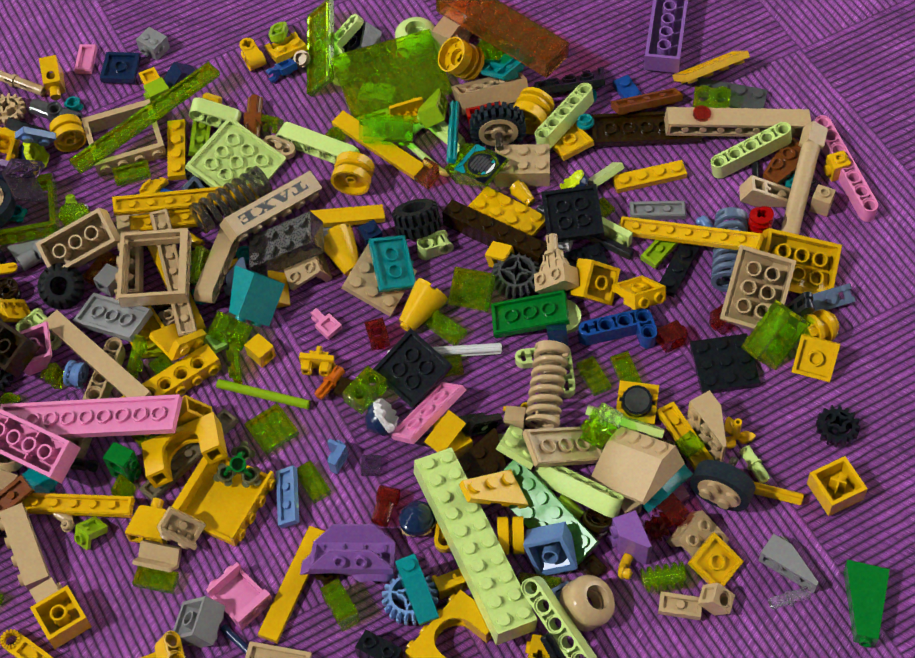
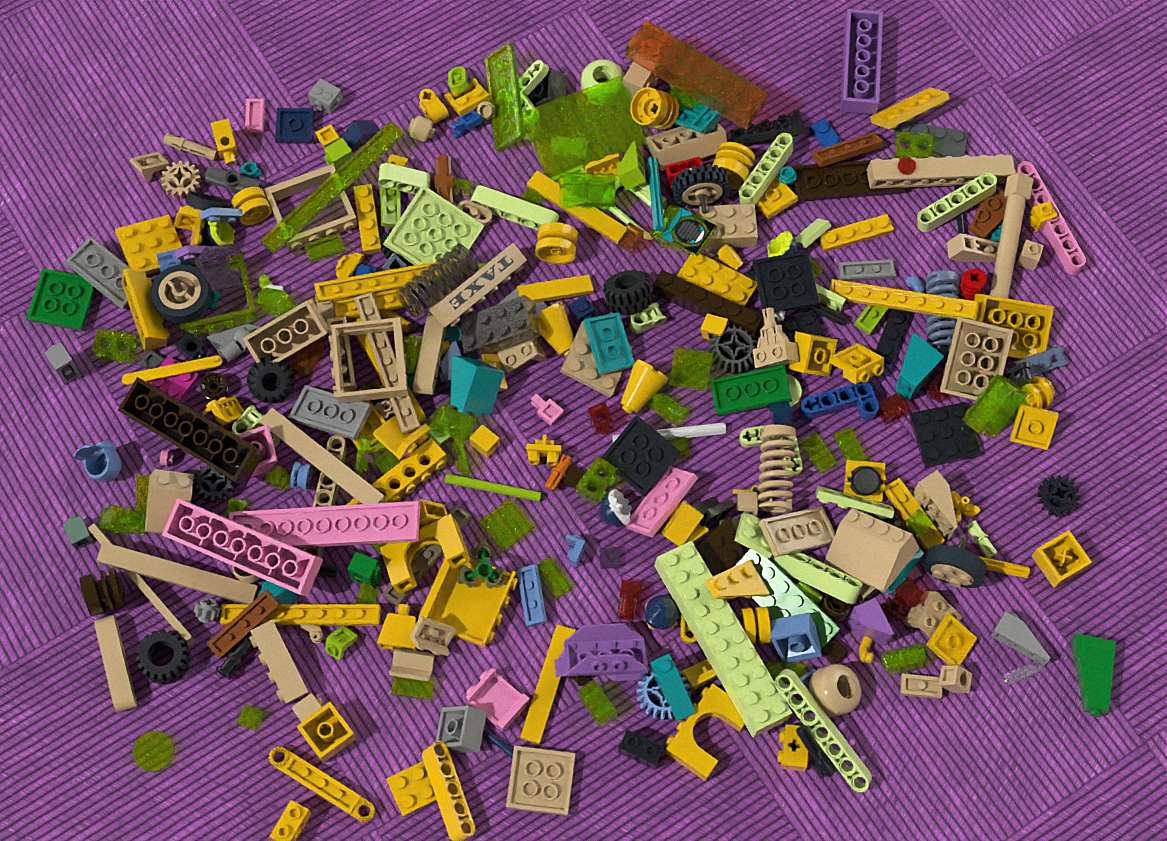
camera: 10 degrees left, 10 degrees up
light grey brick [93,263,118,297] -> none
clear neon green brick [580,402,623,450] -> none
none -> tan head [407,116,435,142]
none -> teal slope [894,333,944,402]

